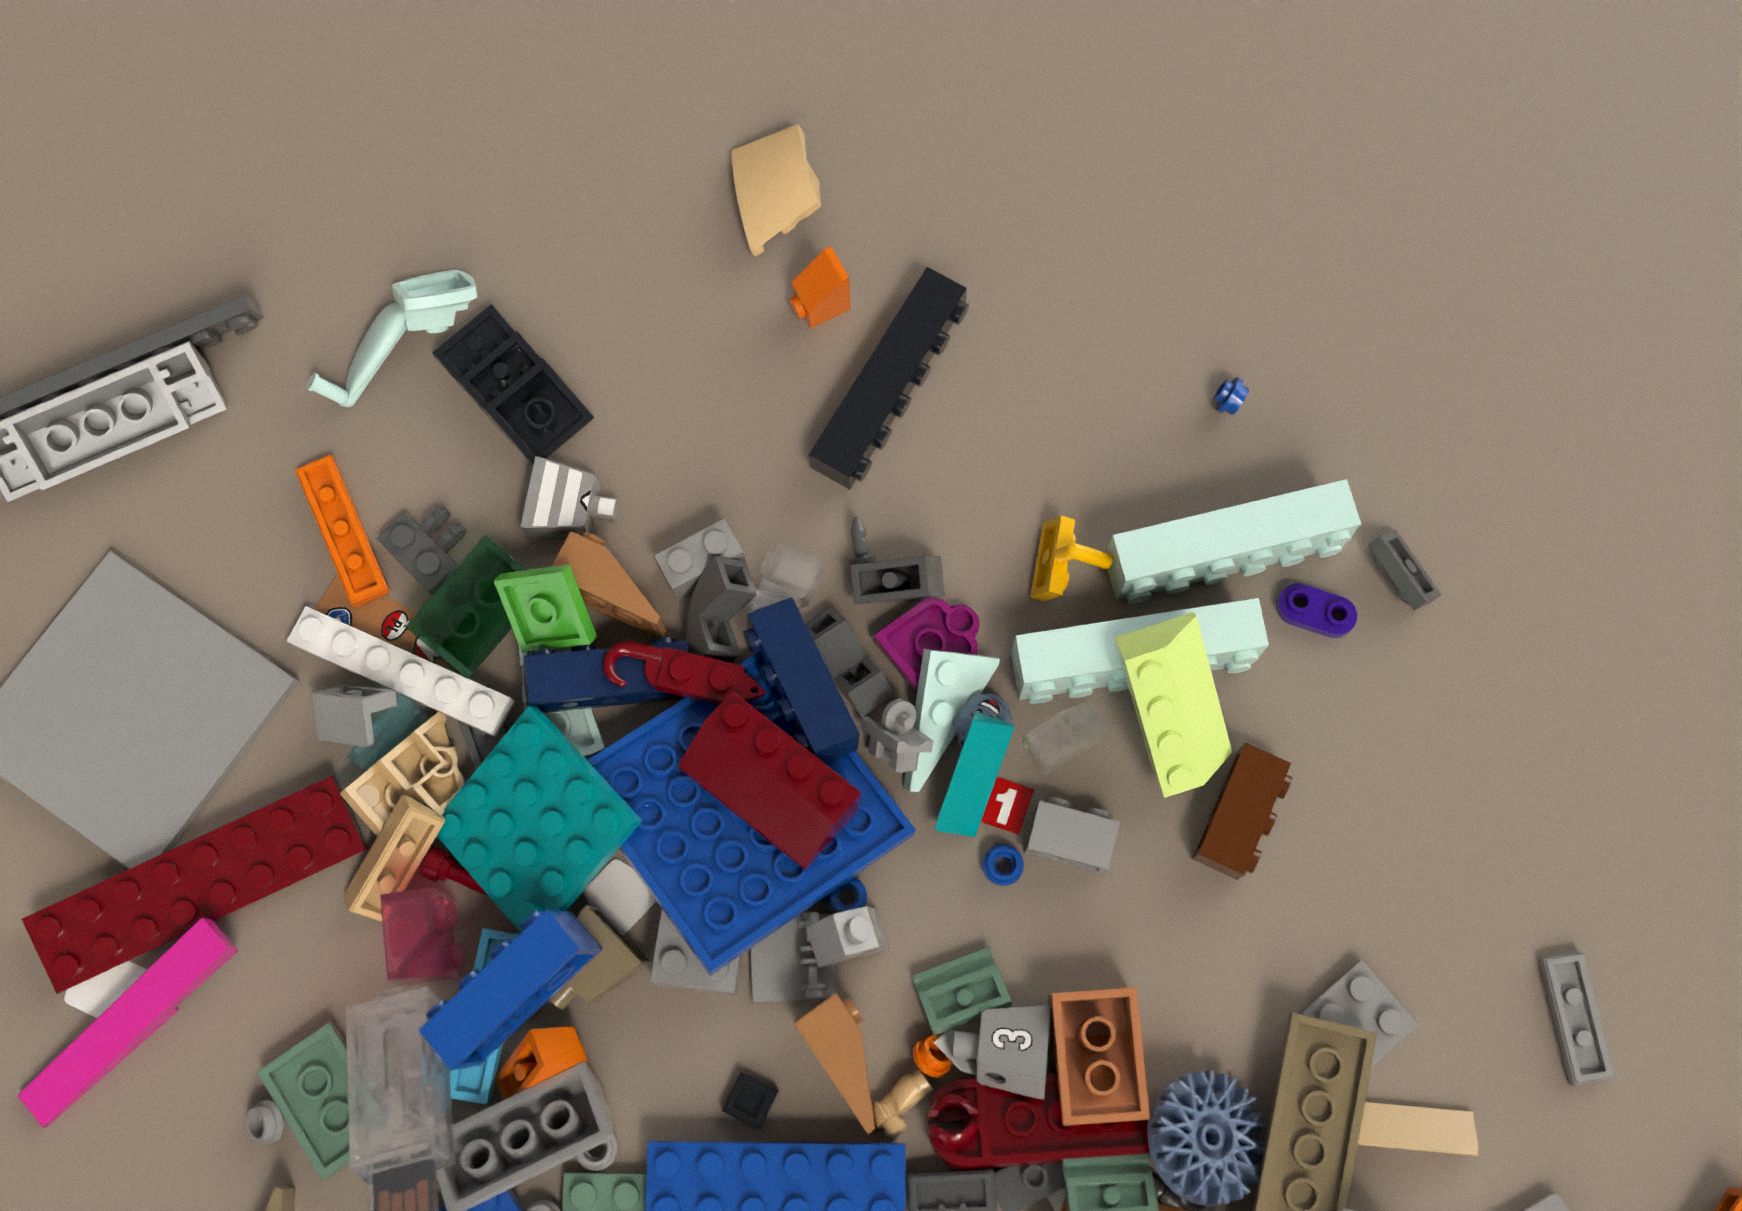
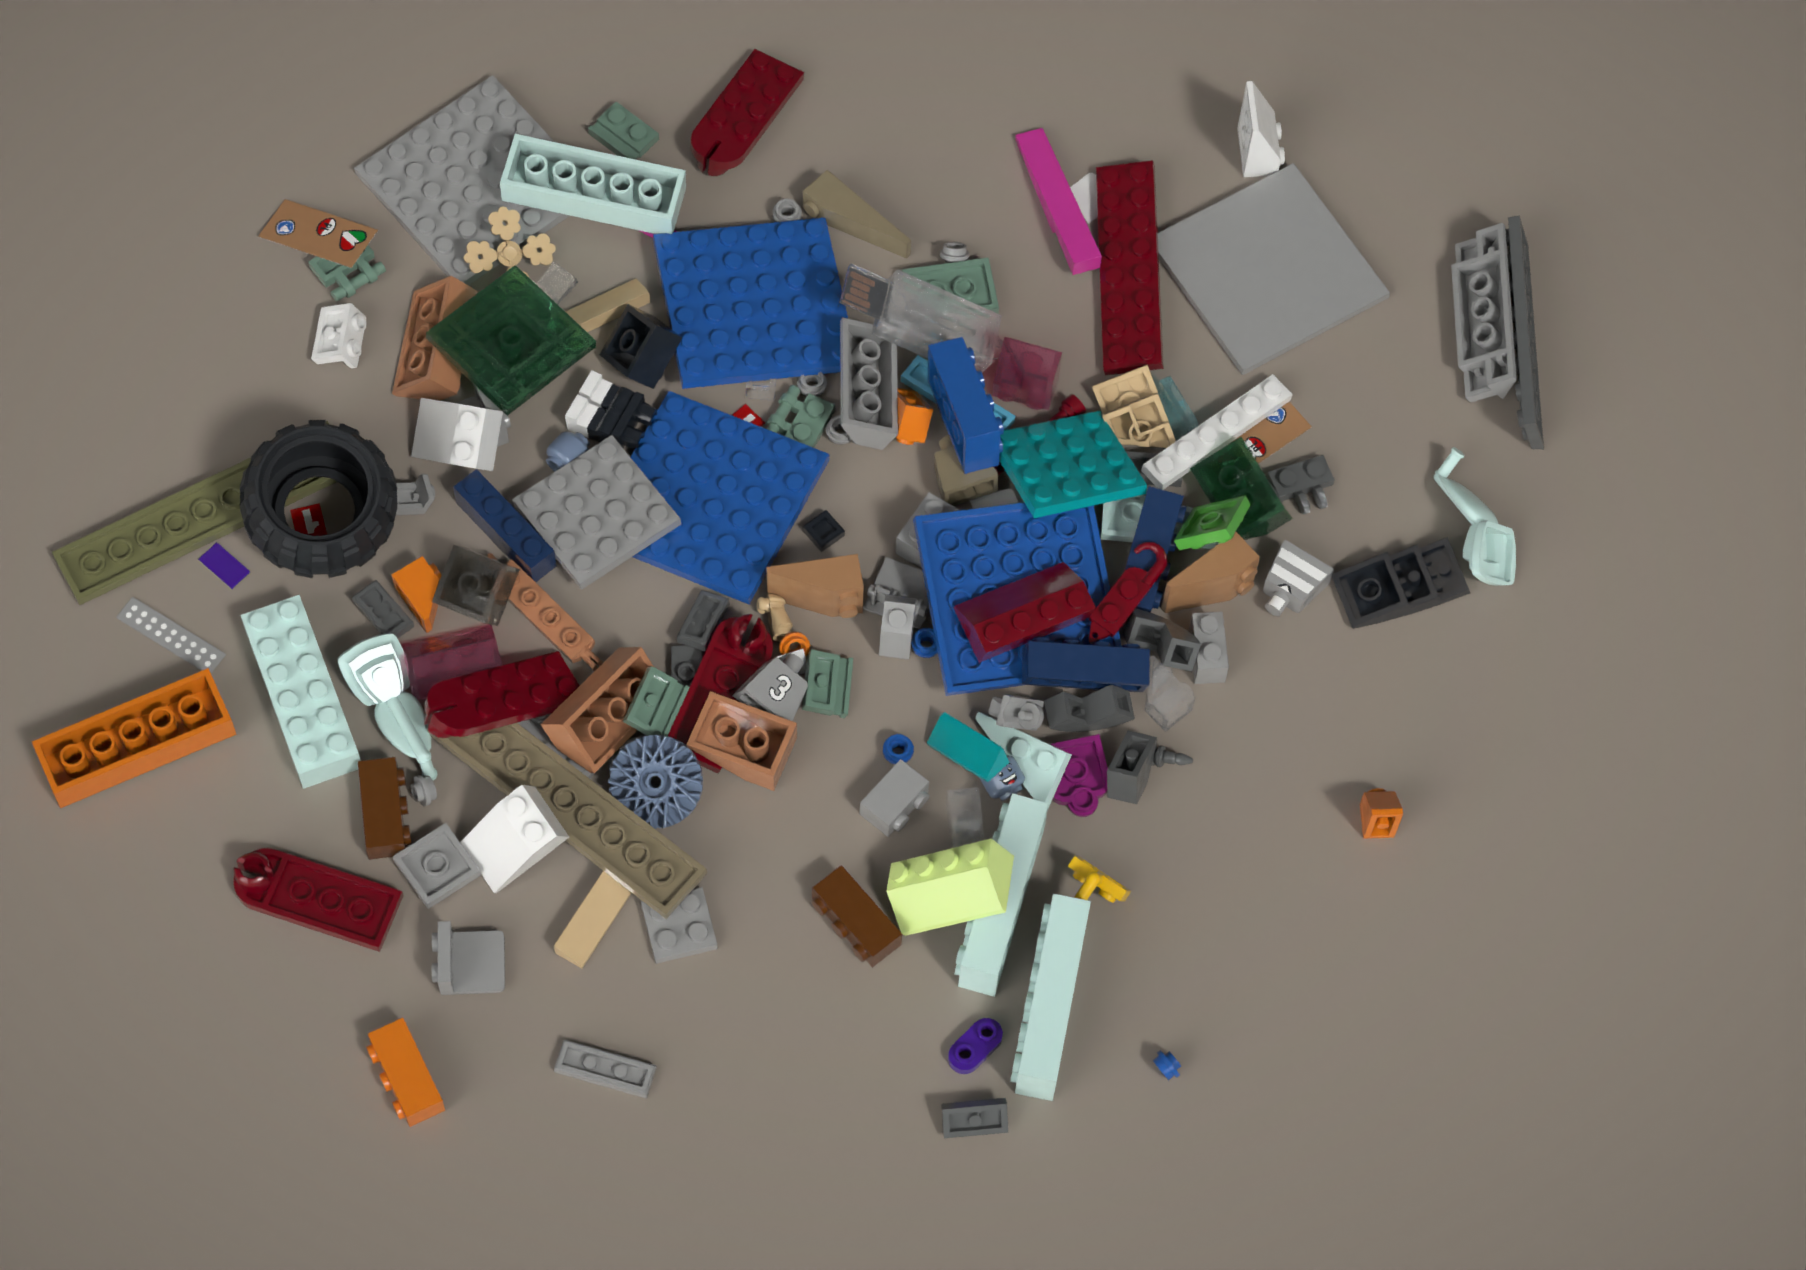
camera: 110 degrees right, 10 degrees down
orange tile [295,454,391,608] -> none
light grey panel [311,684,397,747] -> none
tan slope [344,795,446,923] -> none
tan slope [731,124,821,256] -> none
black brick [809,267,969,490] -> none
red sticker [981,777,1034,835] -> none

